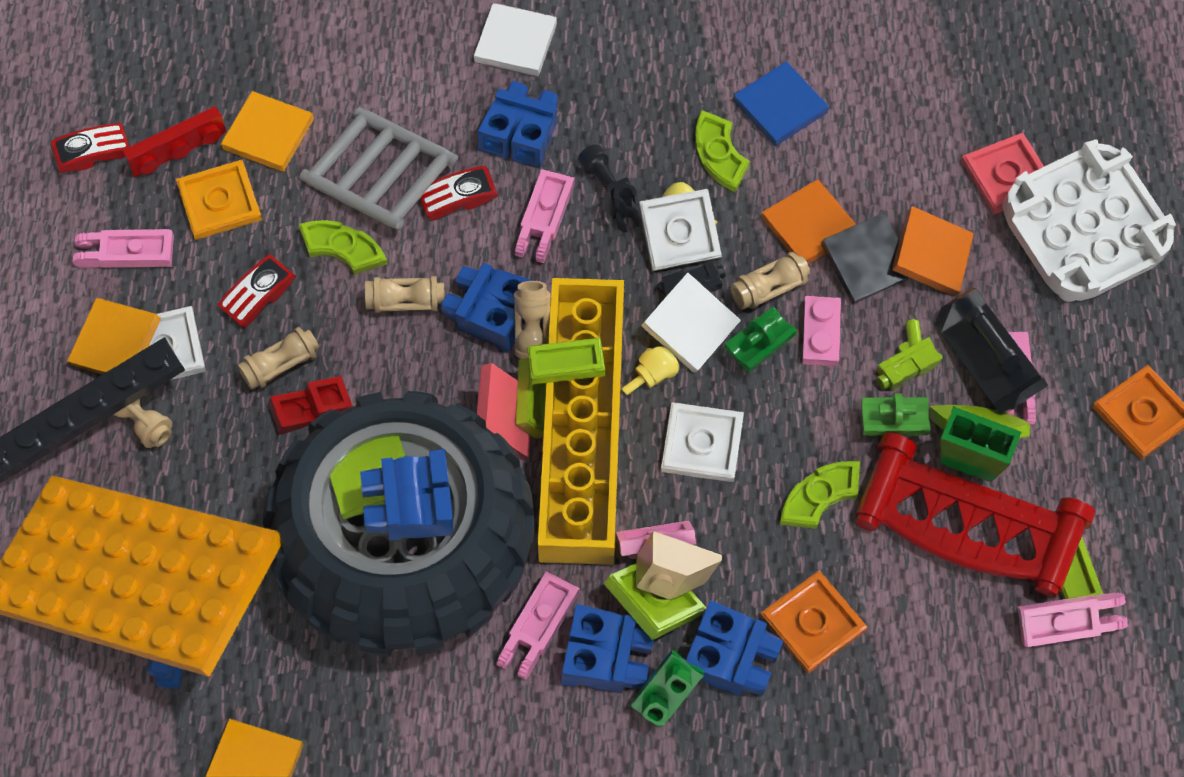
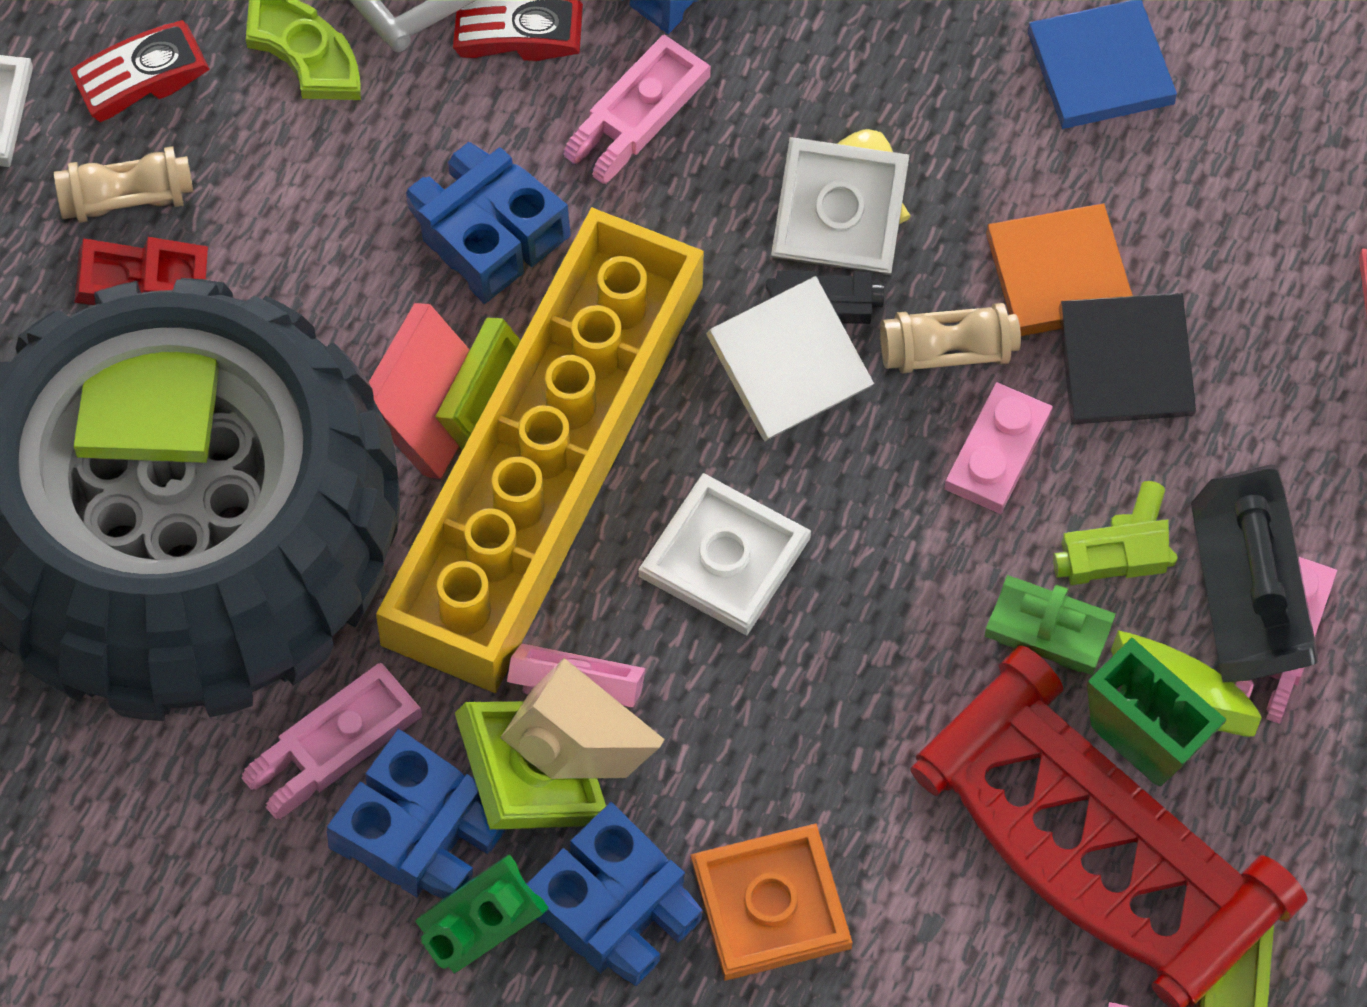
camera: 20 degrees right, 0 degrees up
blue hips [360,449,453,541] -> none
tan piece [365,276,445,313] -> none
tan piece [514,281,550,359] -> none
lime tile [527,338,605,385] -> none
black bar [578,144,640,232] -> none
light yellow piece [621,346,679,396] -> none
lime tile [695,110,750,192] -> none
green hips [725,306,797,373] -> none
lime tile [780,461,860,529] -> none
orange tile [892,206,974,296] -> none

